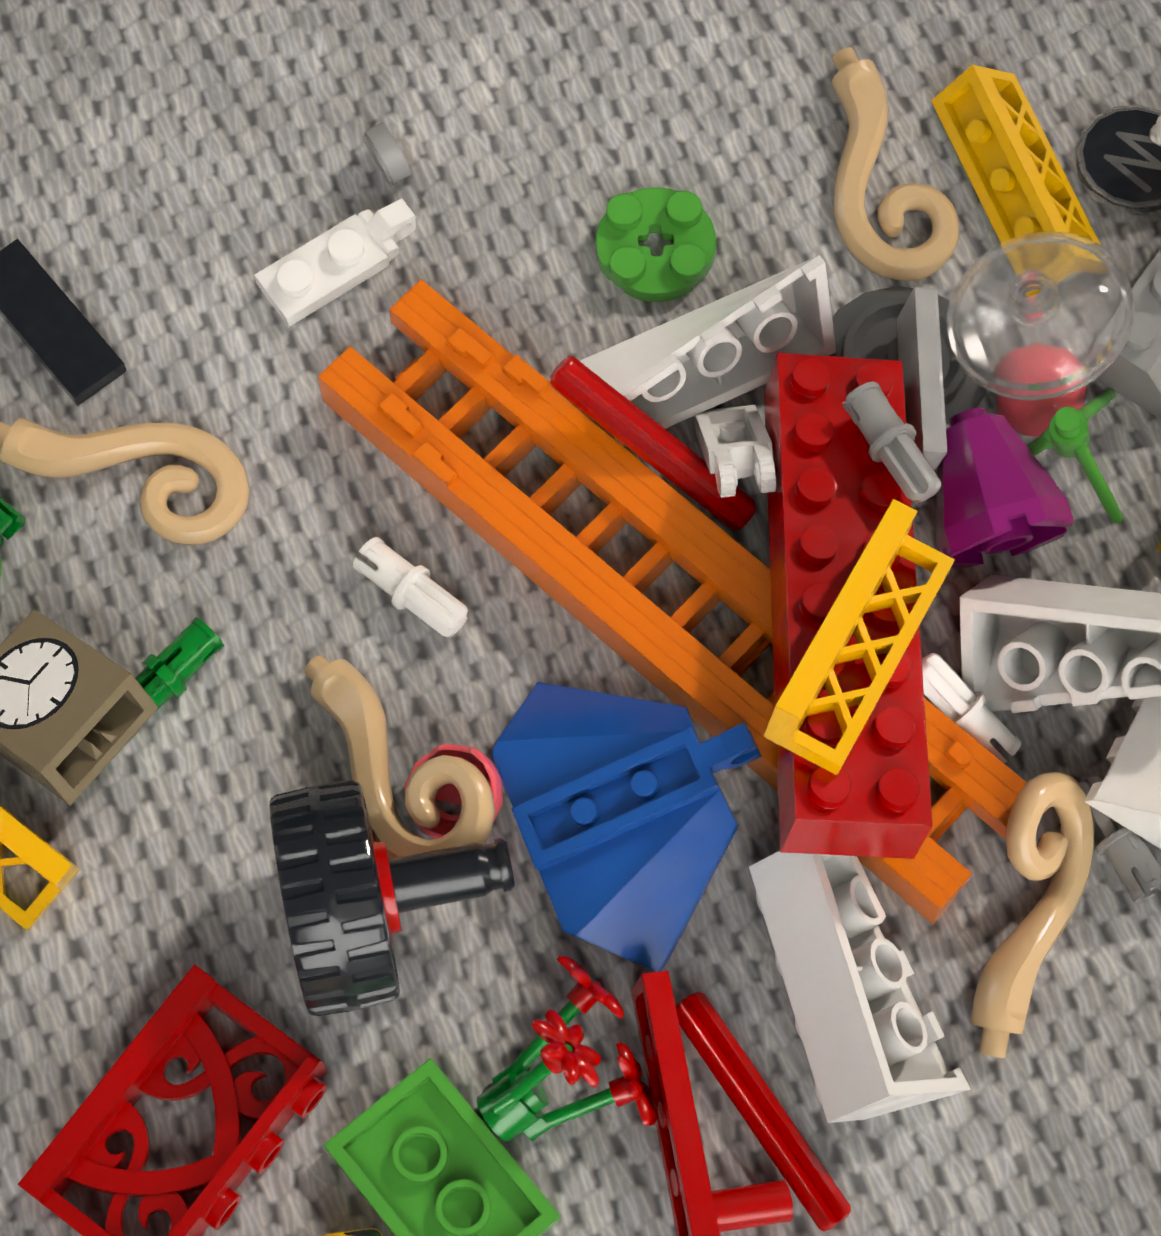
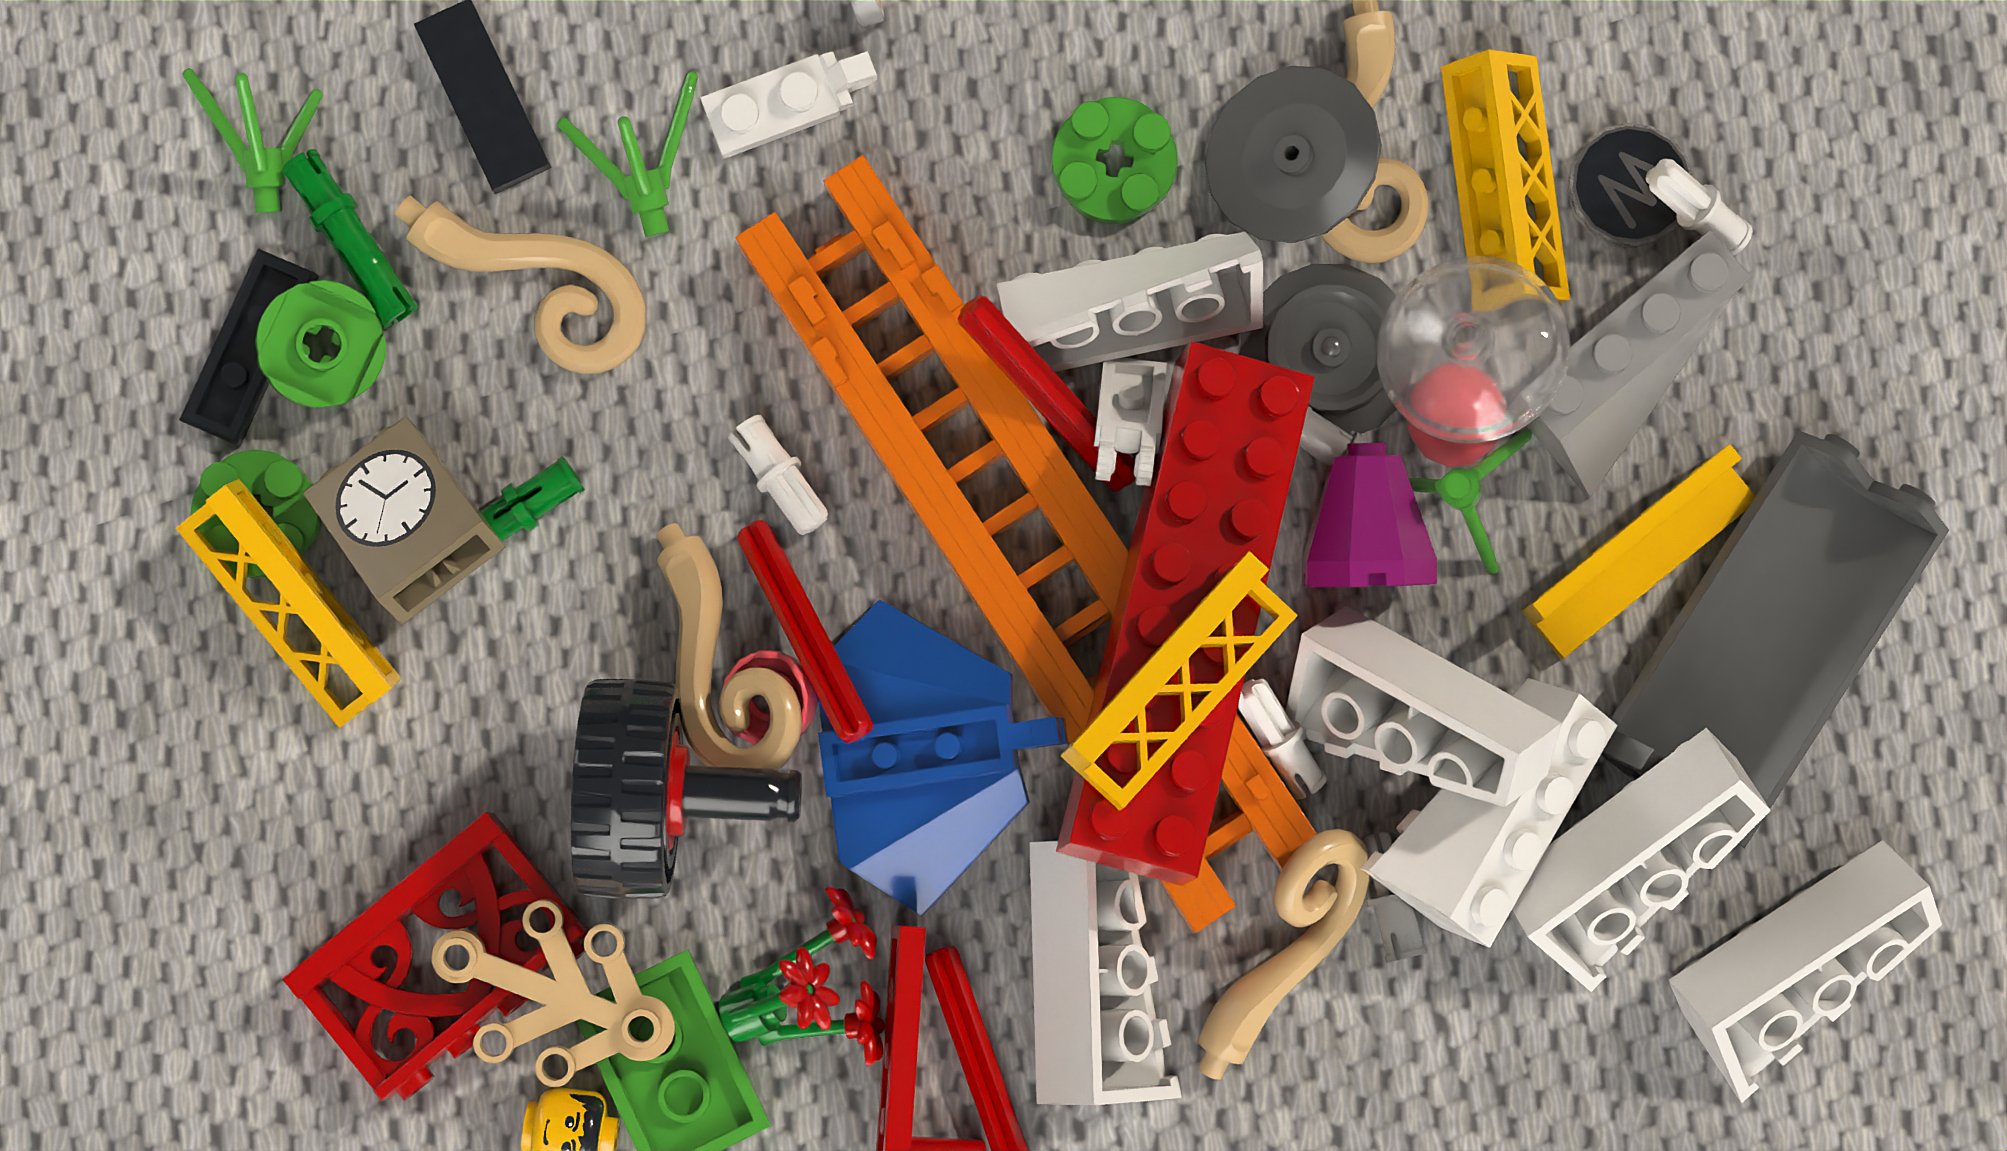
camera: 10 degrees right, 15 degrees up
light grey axle [842,382,941,504] -> none
light grey tile [897,287,947,472] -> none
none -> tan plant [431,899,675,1087]
none -> bright green plant [557,71,698,237]
none -> red axle [737,520,873,743]
none -> dark grey piece [1205,66,1382,243]

